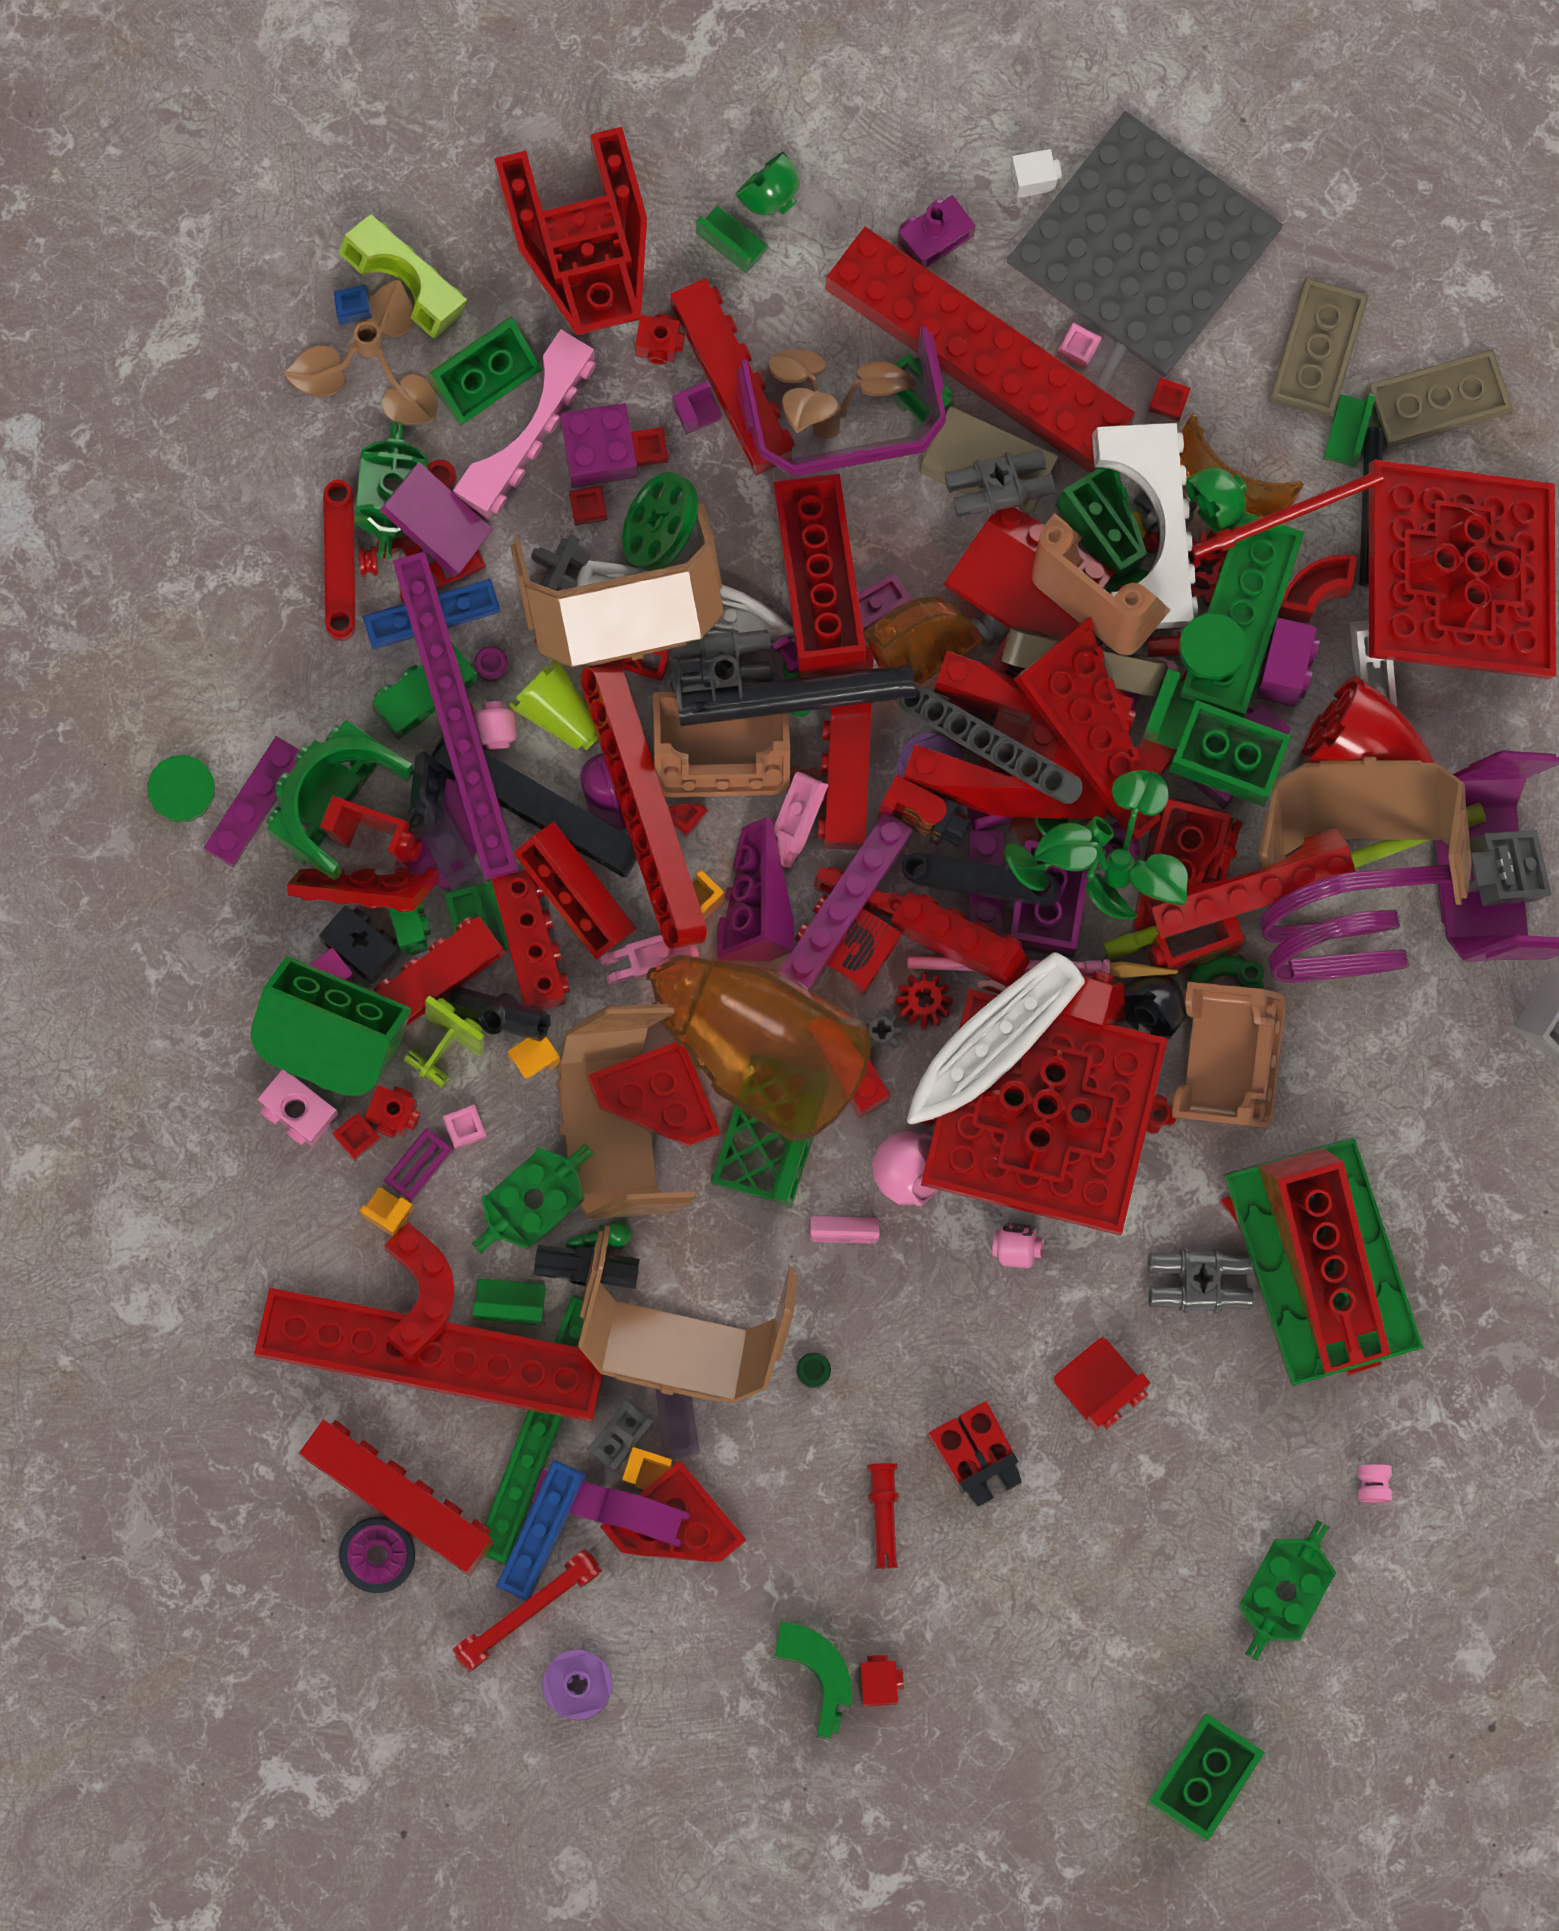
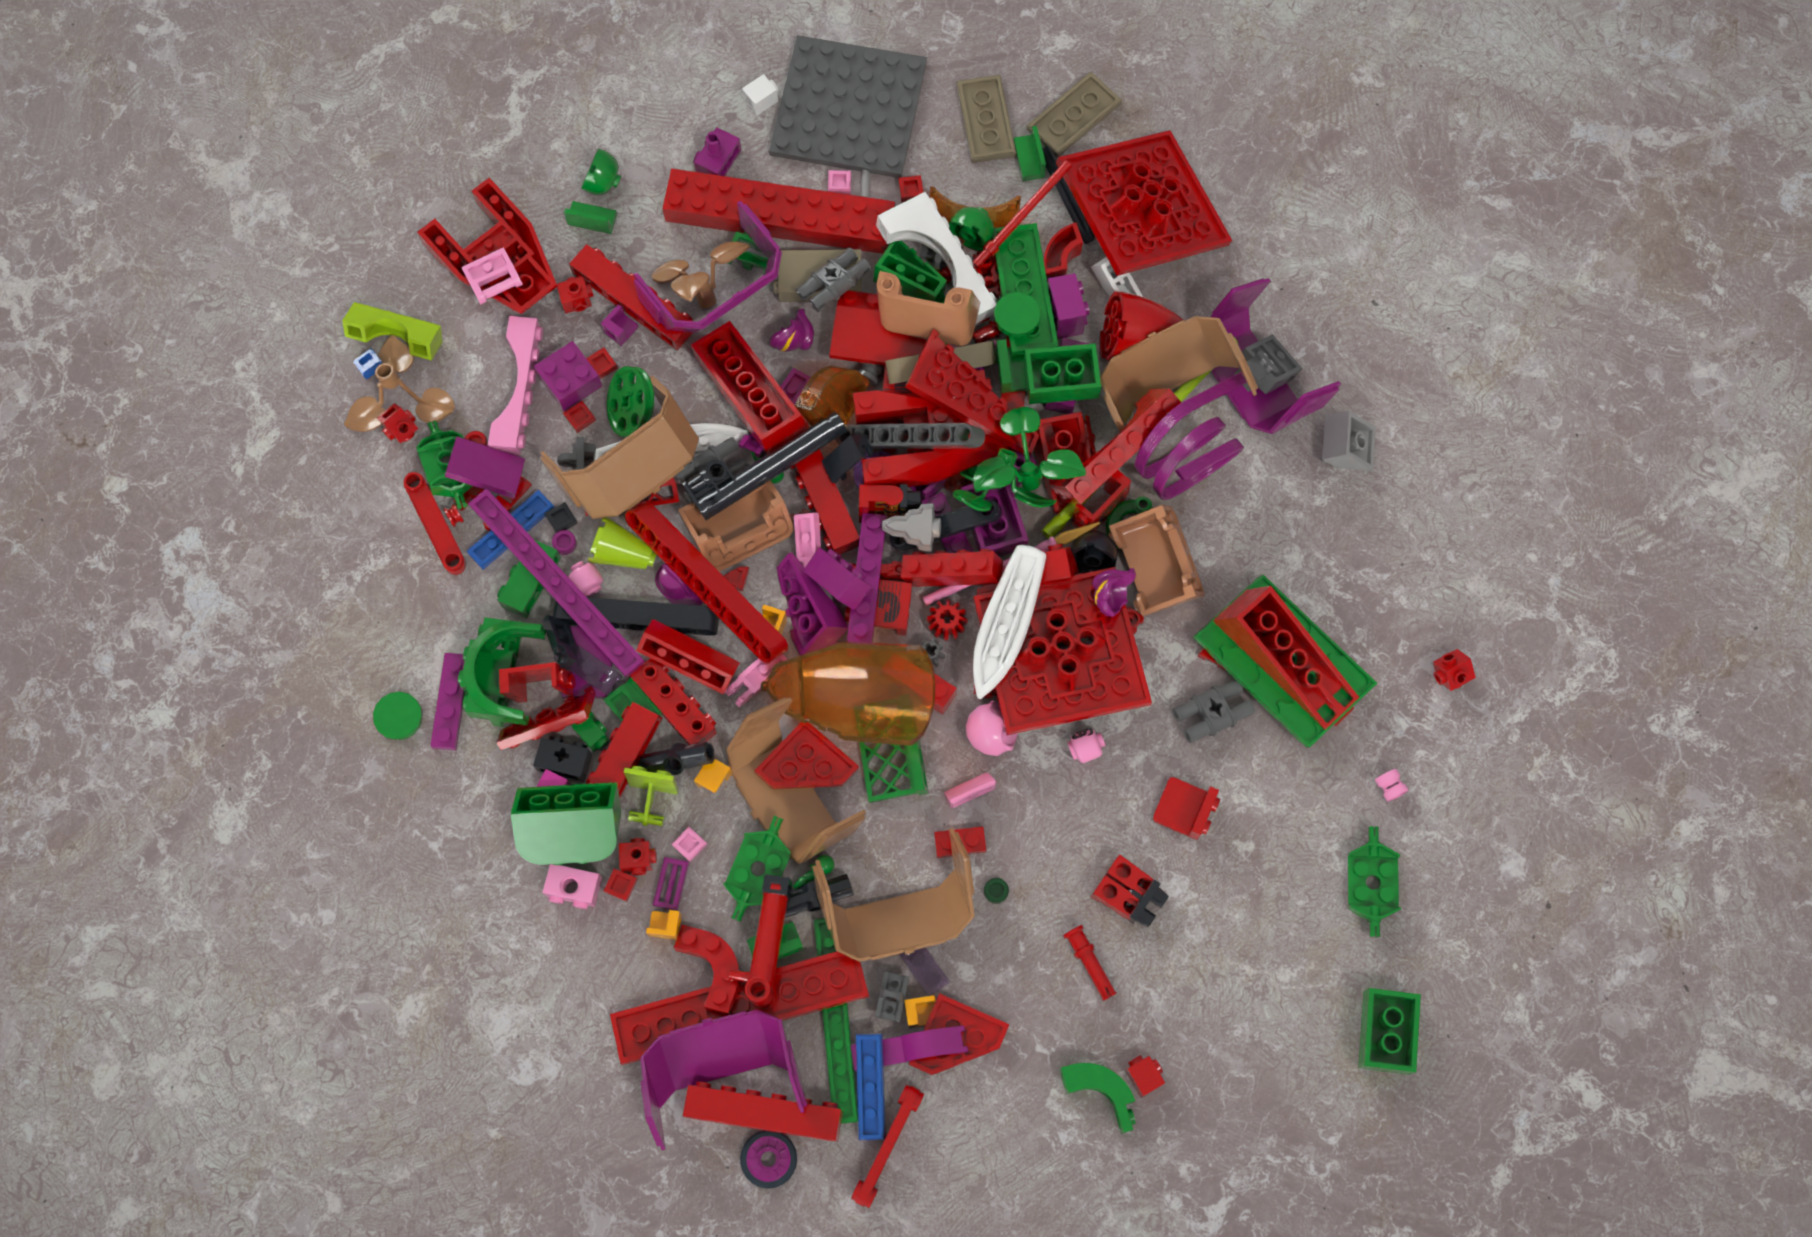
camera: 20 degrees left, 5 degrees down
green slope [429,316,542,425] -> none
medium lavender plate [542,1649,612,1721] -> none
none -> red brick [377,403,419,444]
none -> bright pink plate [461,247,523,305]
none -> black tile [544,502,578,533]
none -> magenta piece [640,1010,807,1151]
none -> red piece [728,874,793,1007]
none -> magenta hair [769,309,814,352]
none -> magenta brick [803,547,871,610]
none -> black hinge [822,435,873,483]
none -> light grey rock [882,504,941,552]
none -> red plate [934,826,987,858]
none -> magenta hair [1092,568,1136,617]
none -> red brick [1433,649,1476,691]

